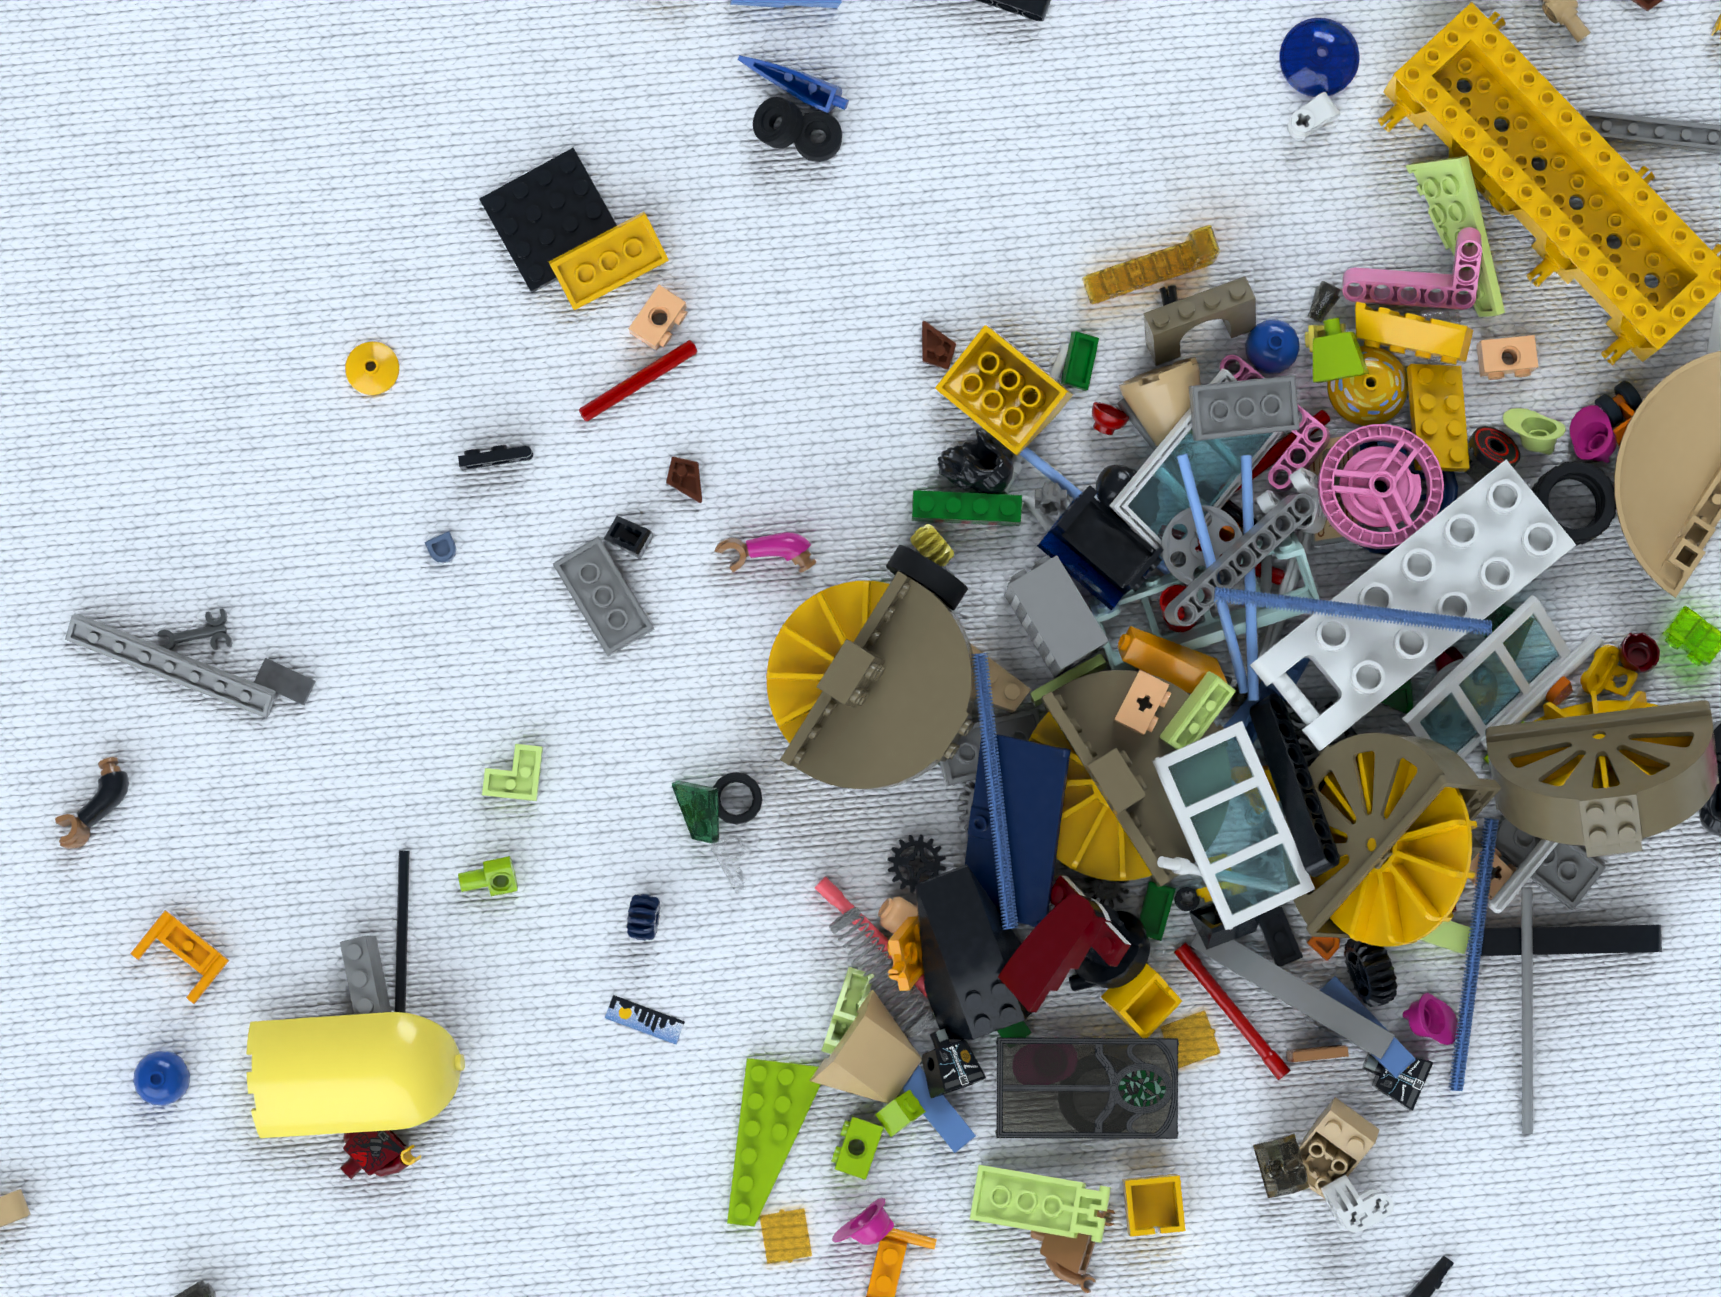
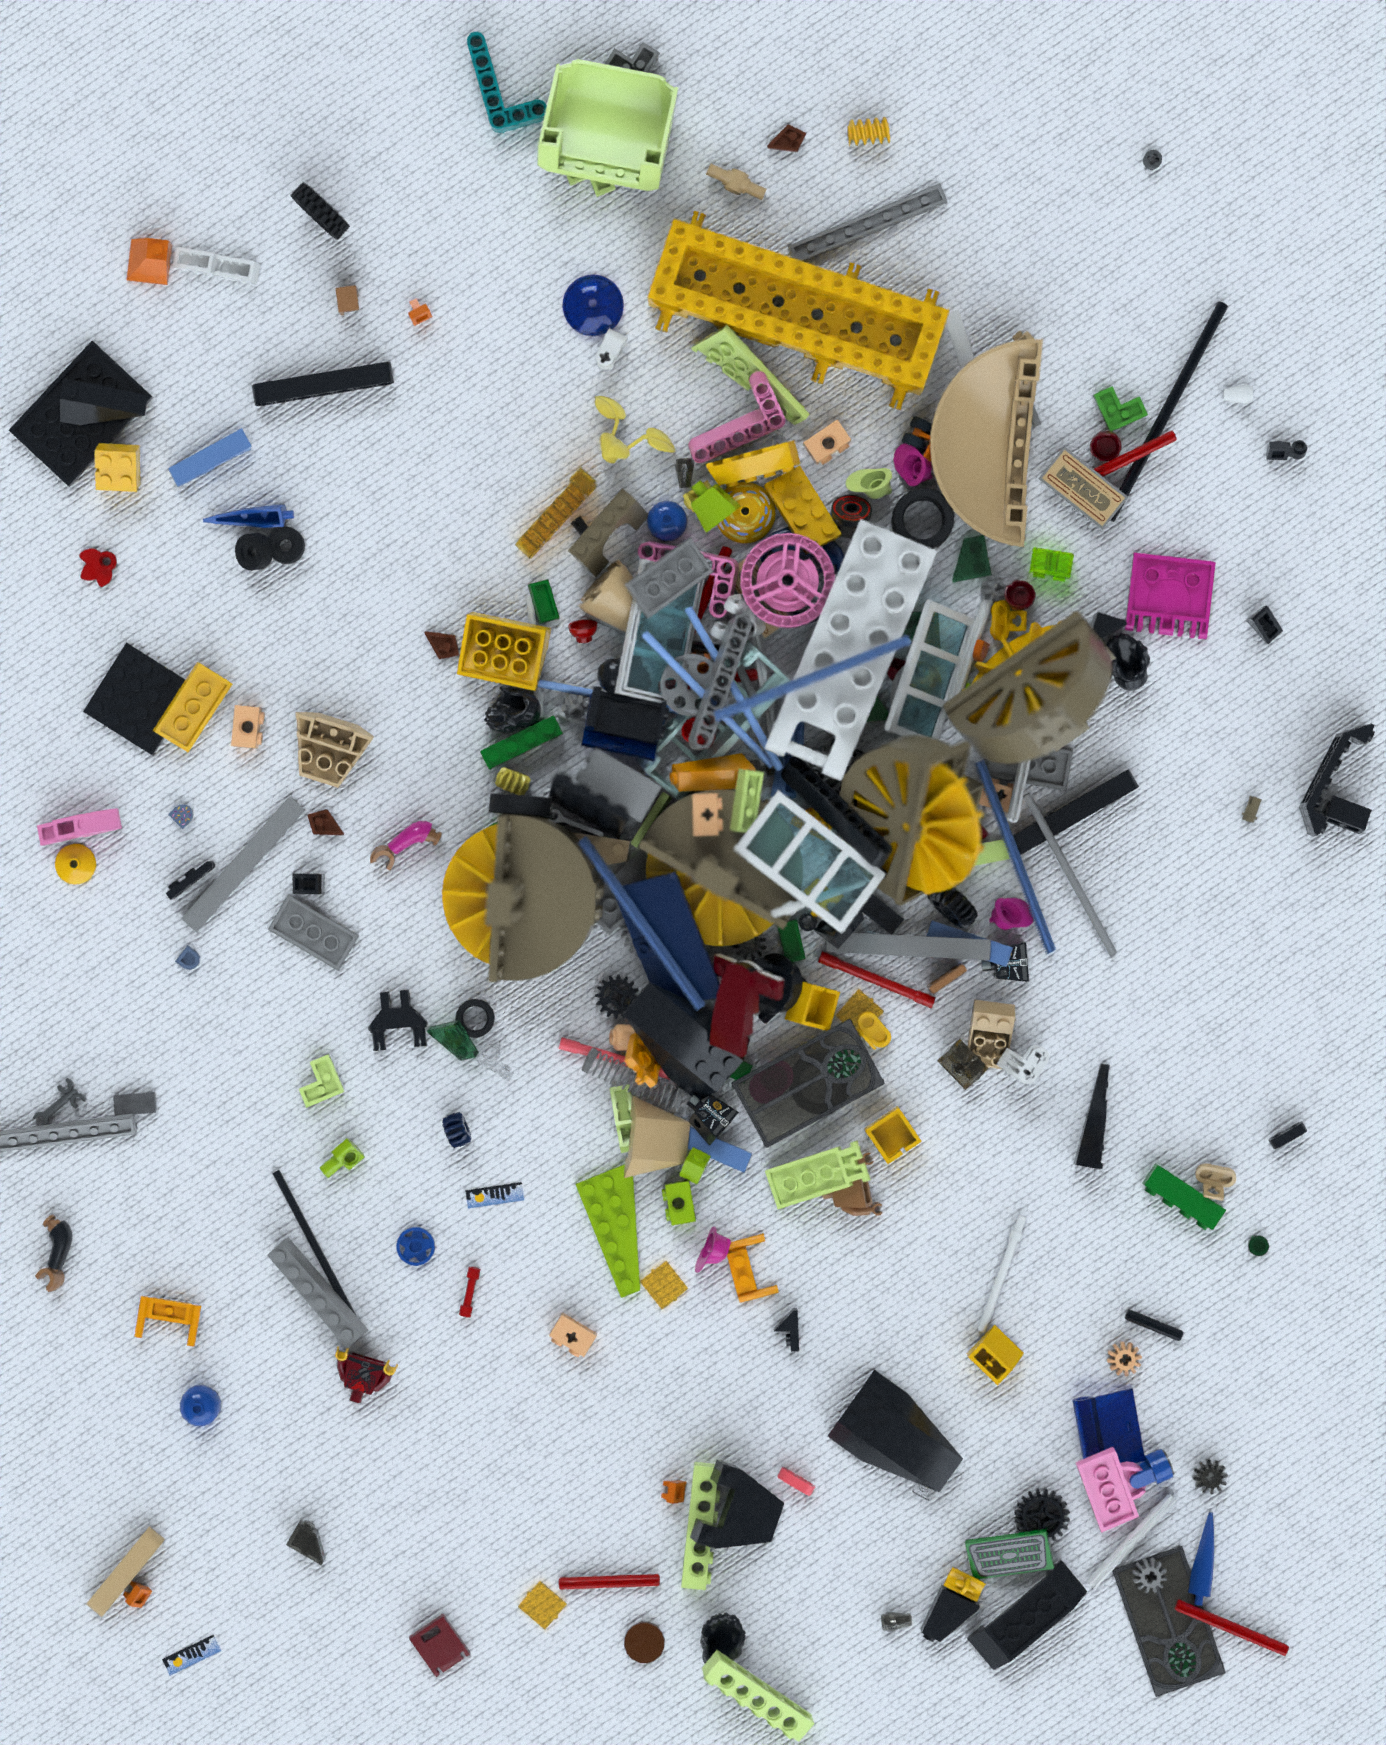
camera: 25 degrees left, 5 degrees up
light yellow panel [246,1012,465,1138] -> none
red axle [579,340,698,421] -> none
orange tile [1306,936,1340,961] -> none
none -> bright pink slope [37,808,122,846]
none -> red plate [79,548,117,587]
none -> sand blue tile [168,804,194,829]
none -> light grey tile [181,796,305,932]
none -> tan wedge [295,712,374,788]
none -> black connector [368,990,428,1051]
none -> blue wheel [396,1227,435,1266]
none -> red bar [459,1267,481,1317]
none -> black plate [548,772,630,839]
none -> light grey flag [549,809,604,837]
none -> light nougat brick [549,1312,597,1357]
none -> light yellow plant [595,396,676,464]
none -> yellow bracket [857,1011,891,1050]
none -> clear green wing [952,535,992,583]
none -> light grey gear [980,576,1006,601]

